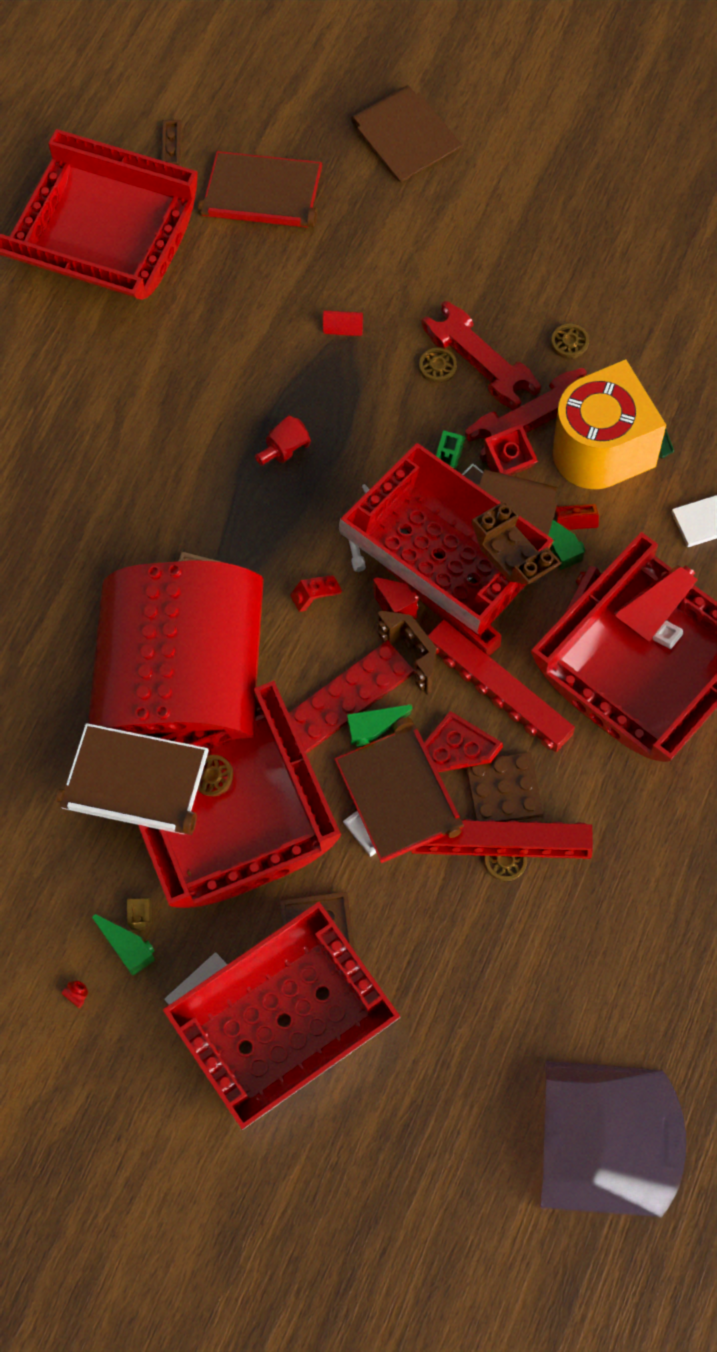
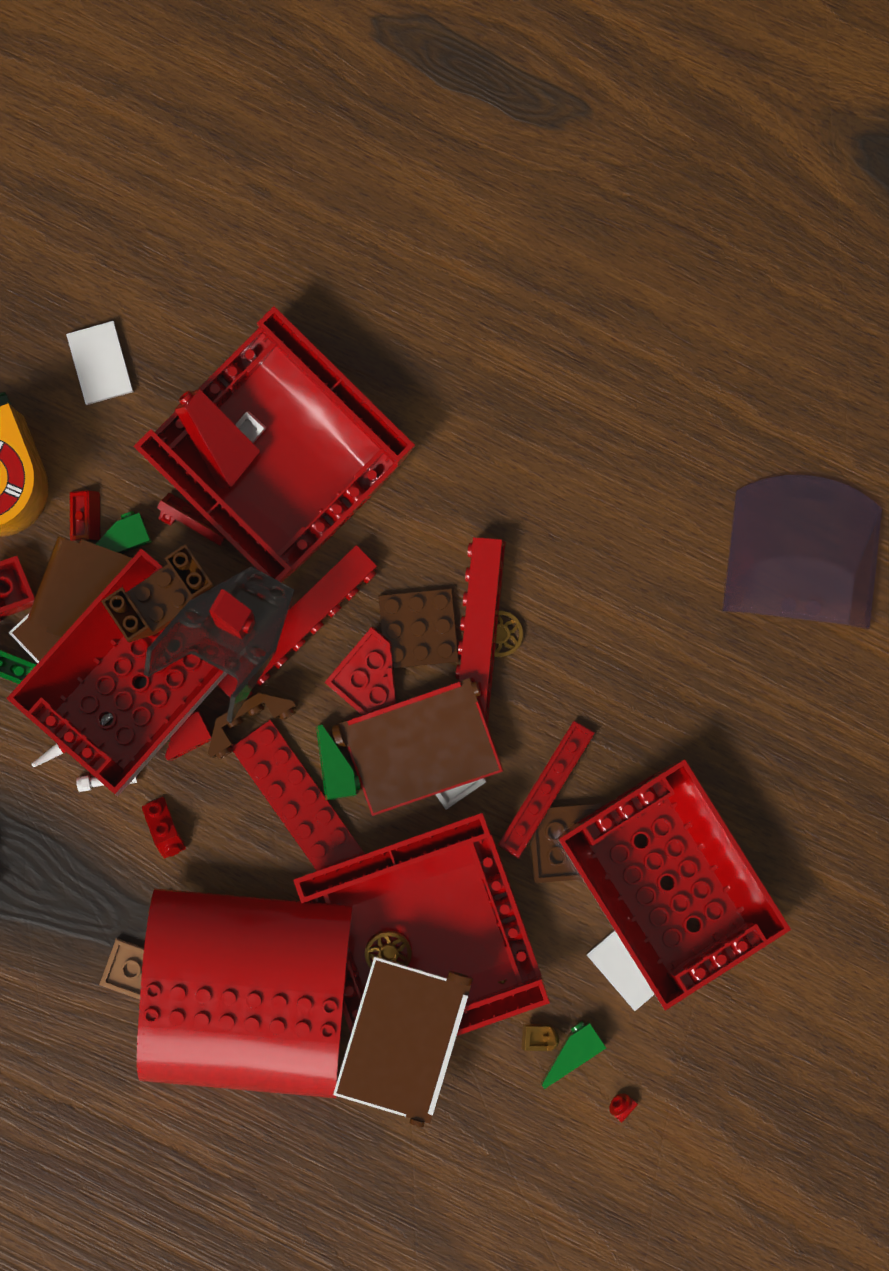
camera: 90 degrees left, 20 degrees up
none -> clear smoke windscreen [144,566,294,723]
none -> red slope [209,589,255,639]
none -> red tile [498,720,595,859]

